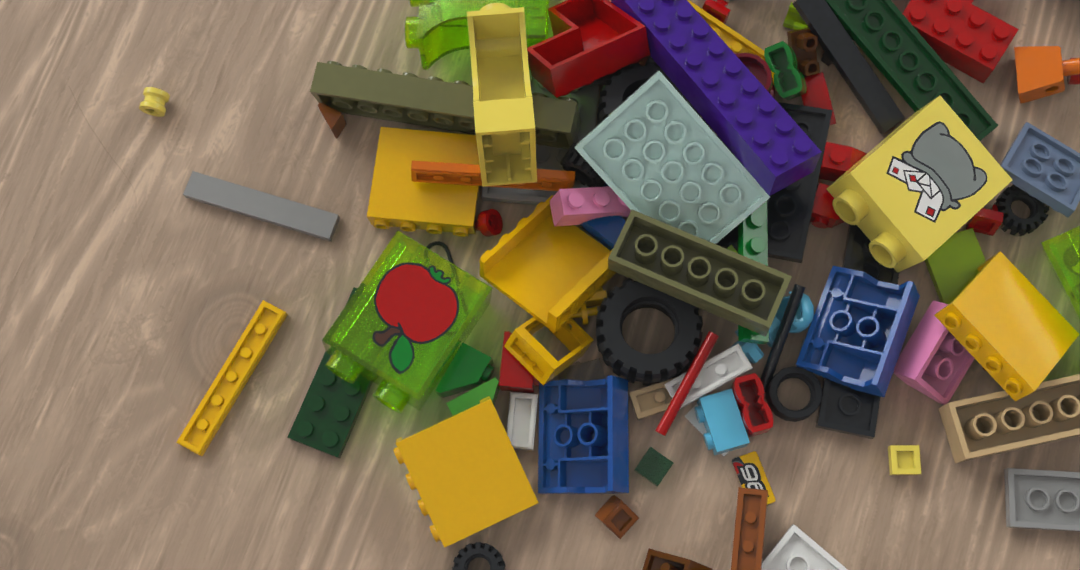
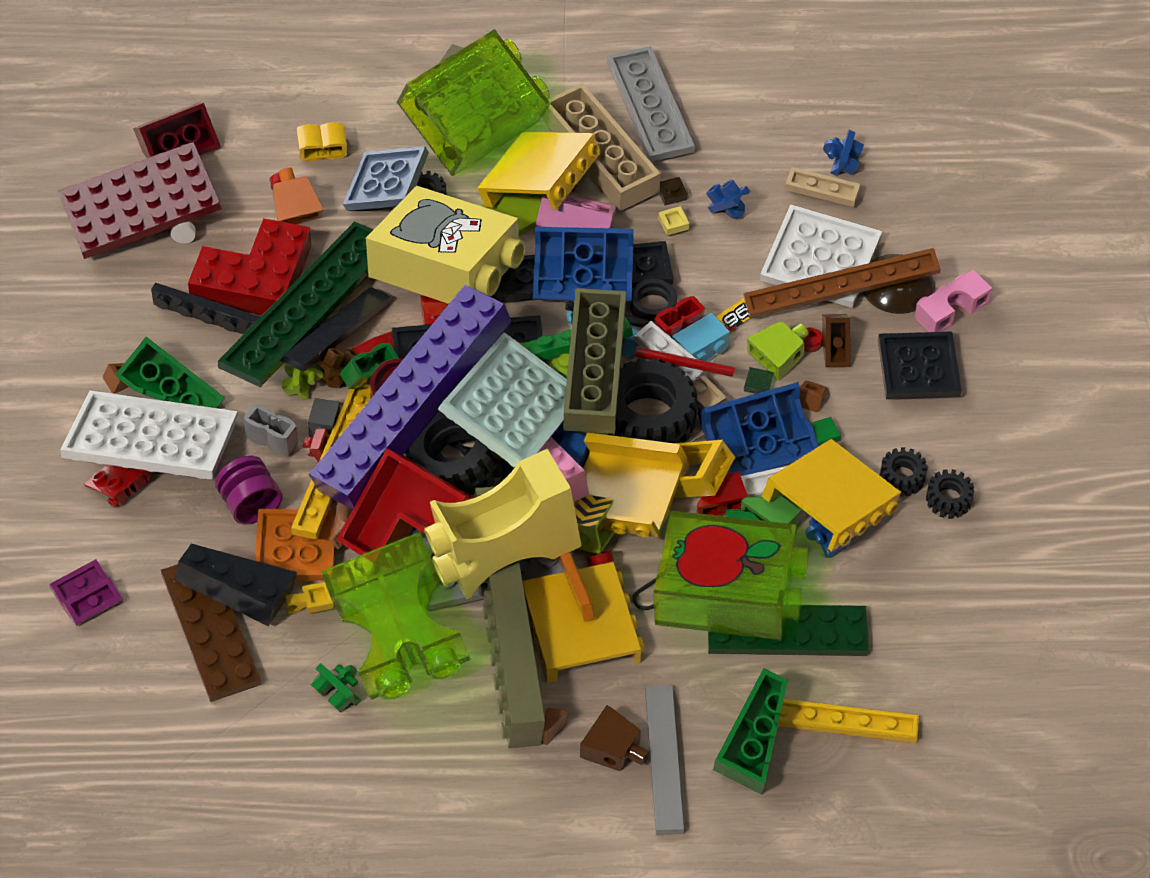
camera: 120 degrees left, 20 degrees down
none -> dark grey brick [308,398,340,437]
none -> piece [575,495,615,554]
none -> reddish brown torso [580,705,649,771]
none -> dark brown plate [659,177,687,206]
none -> blue hips [706,179,751,219]
none -> green wedge [713,668,788,795]
none -> lime torso [747,321,809,381]
none -> red tile [803,328,823,352]
none -> green tile [810,417,841,447]

